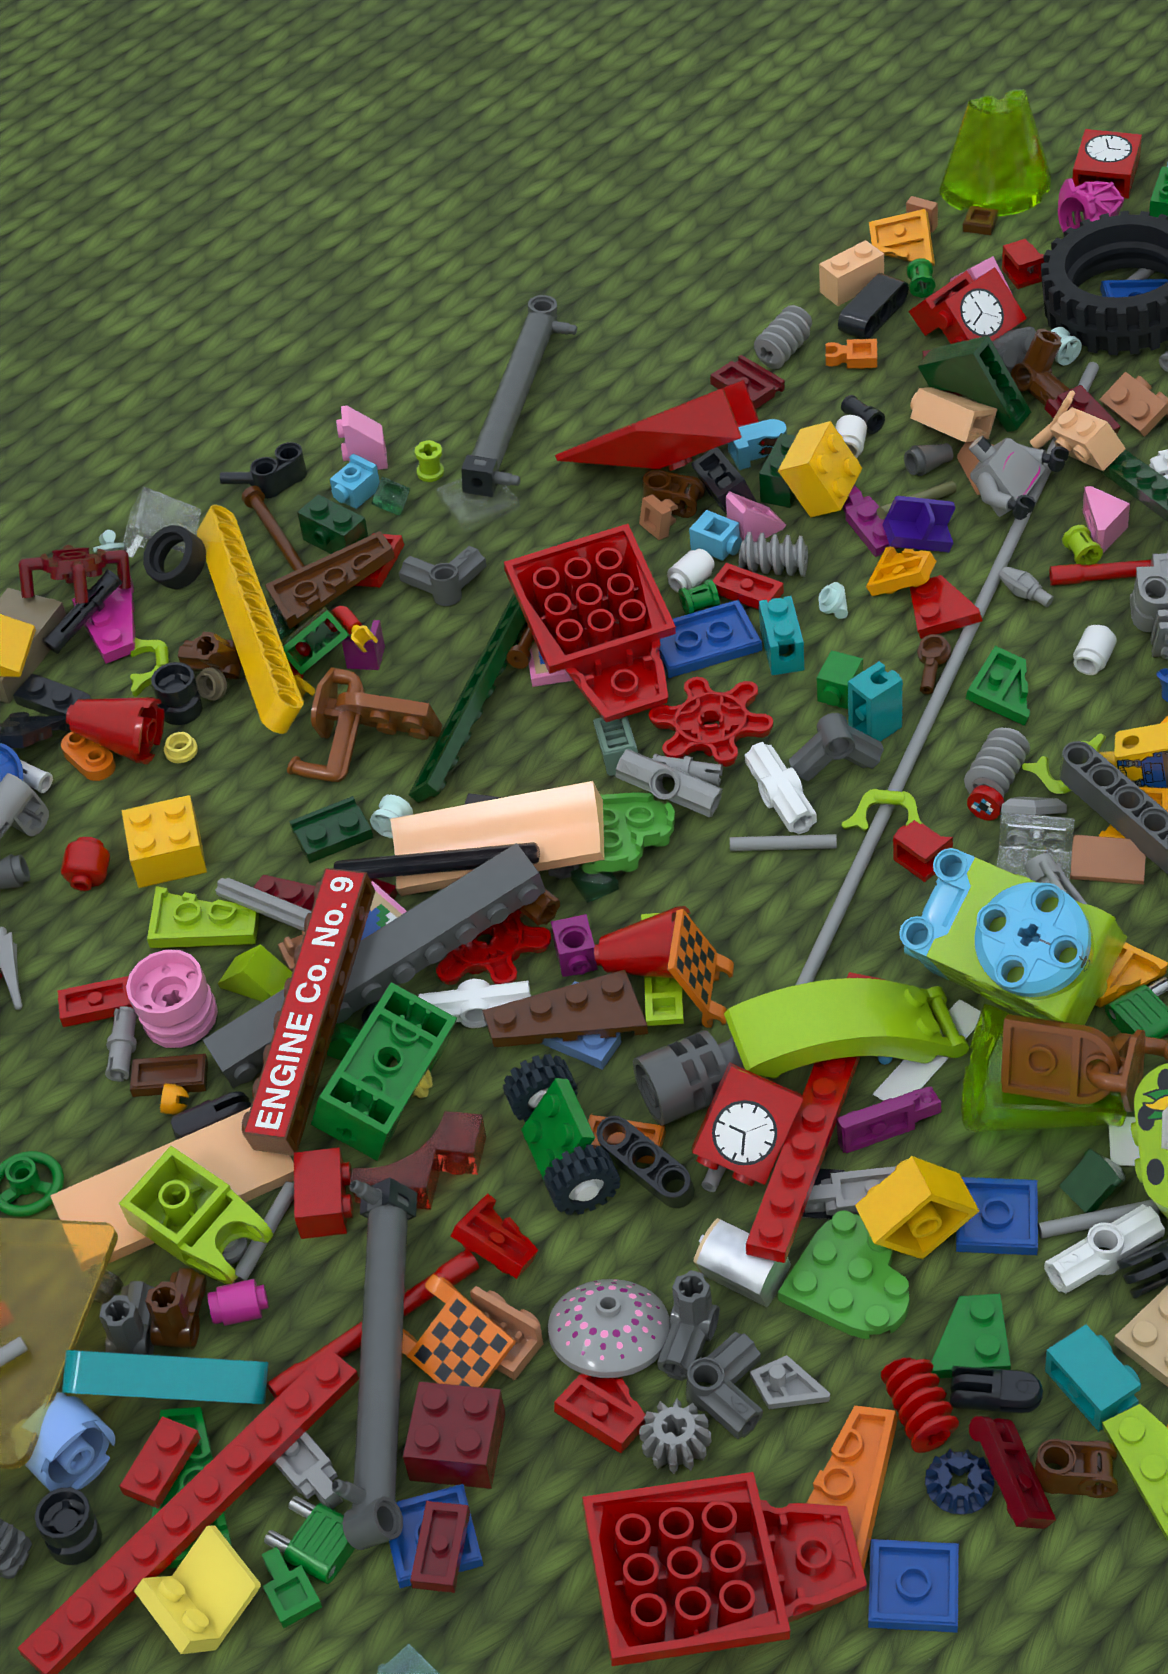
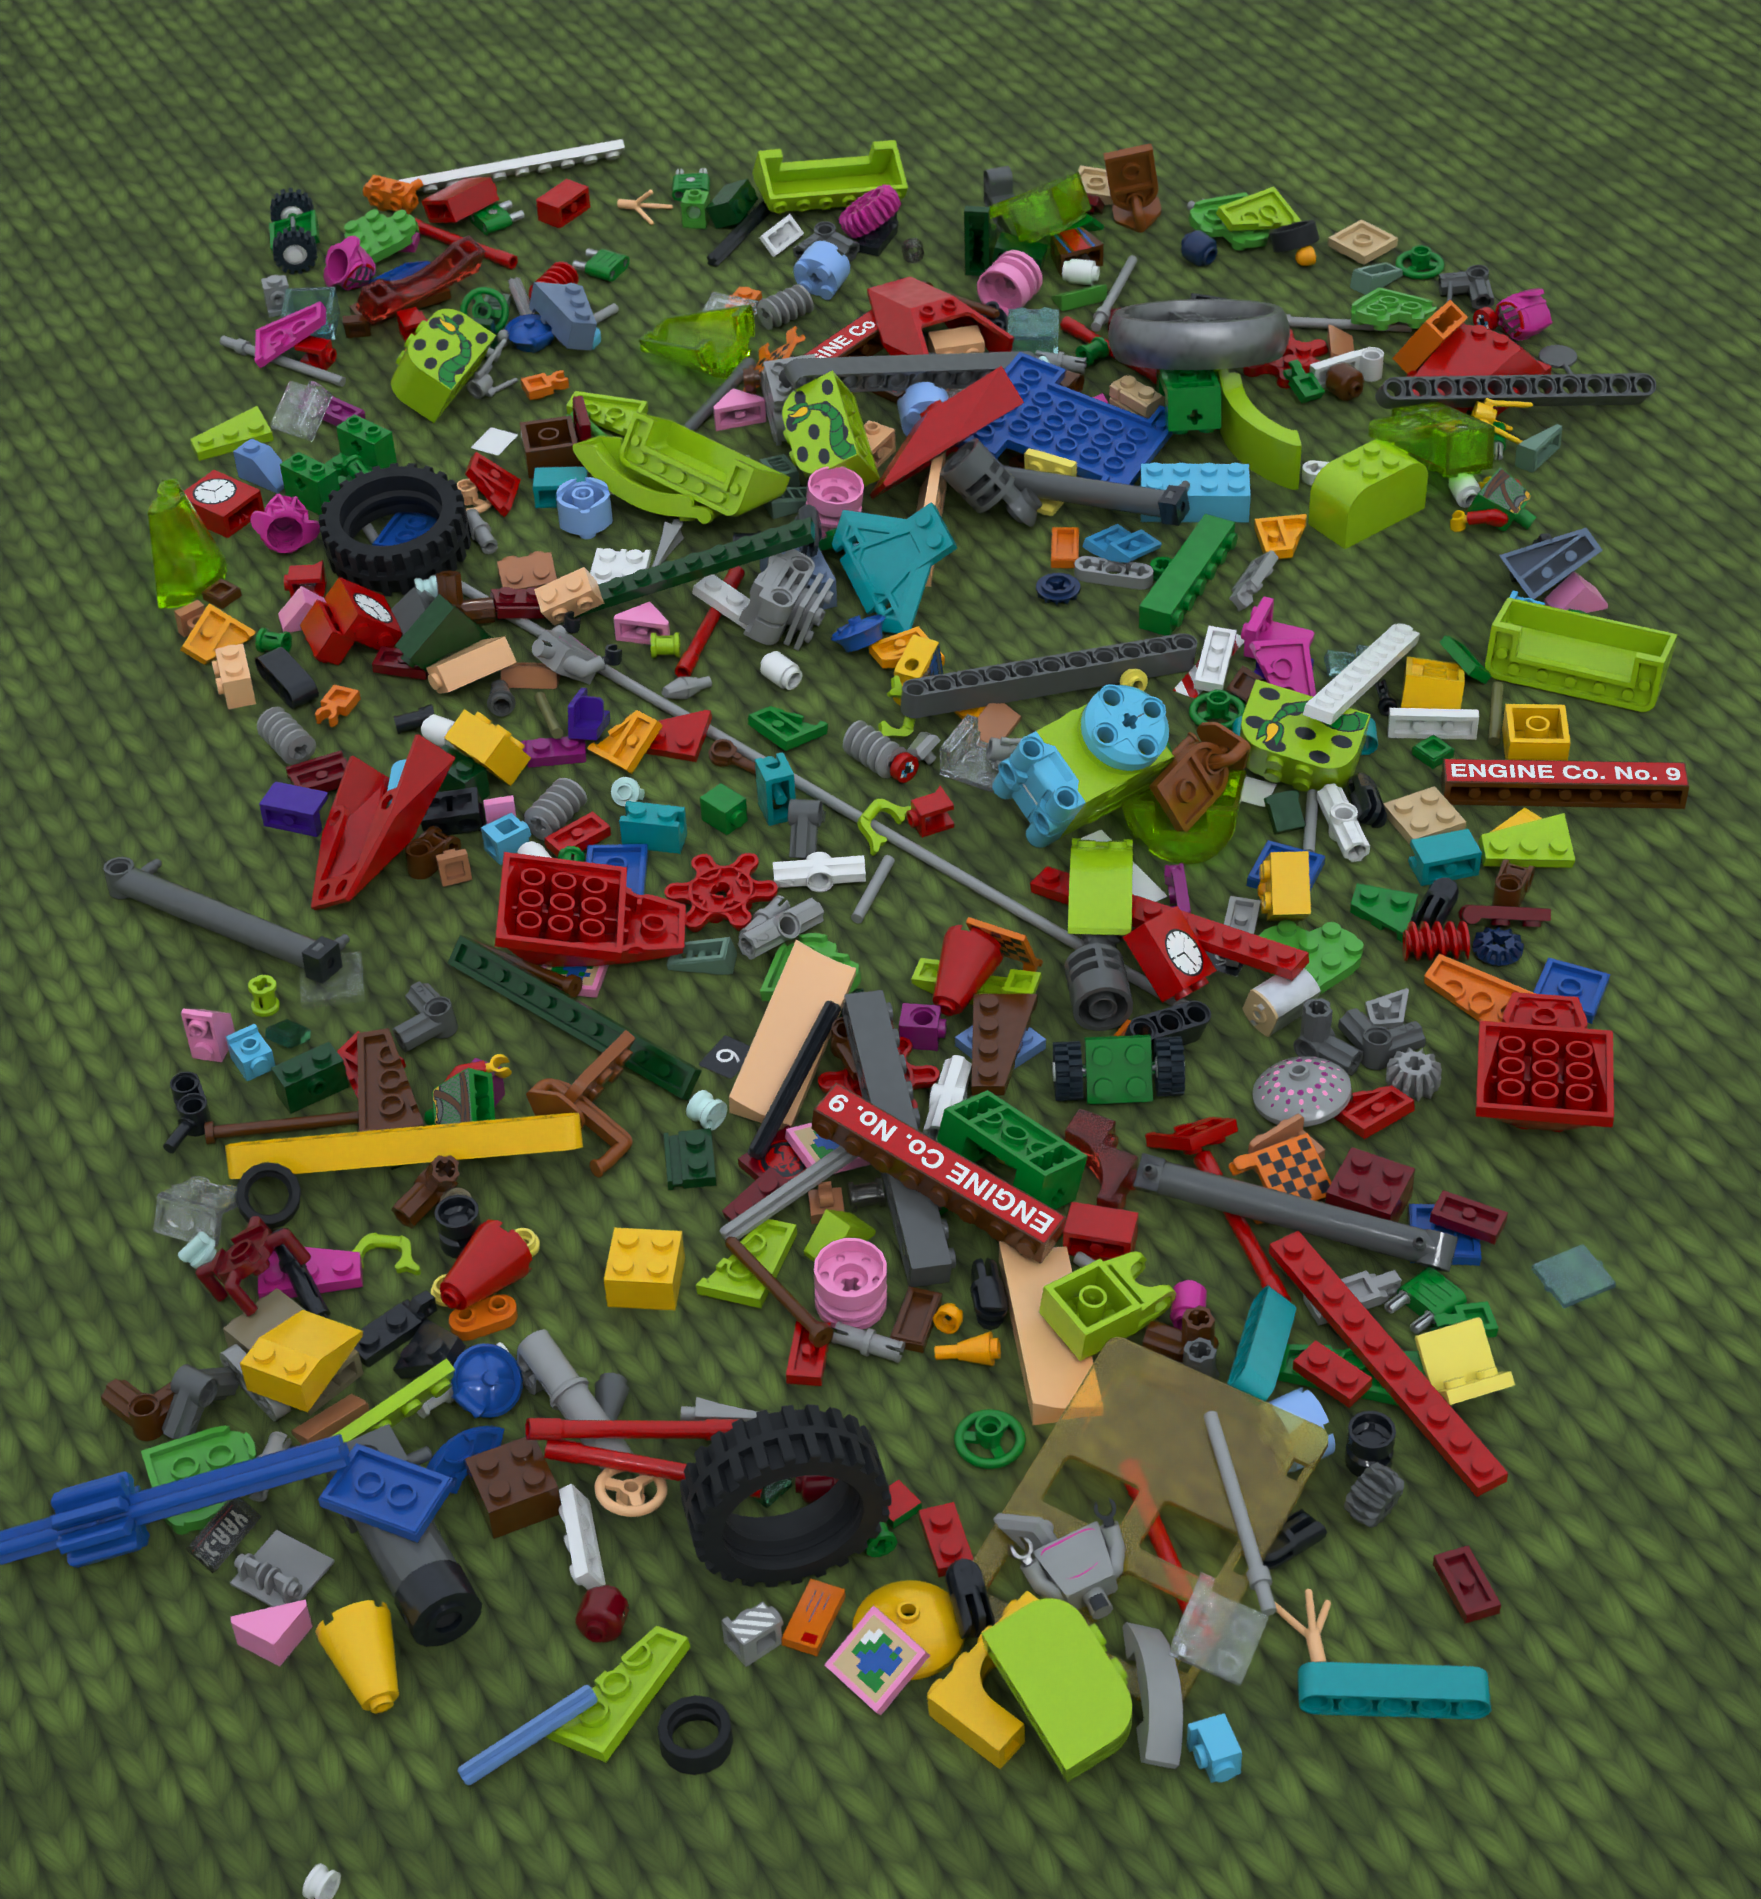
camera: 75 degrees left, 5 degrees down
red head [61,837,110,891] -> none
light nougat plant [1030,390,1075,449] -> none
none -> dark purple panel [259,782,328,837]
none -> reddish brown bar [725,1236,834,1348]
none -> light orange cone [934,1331,1001,1367]

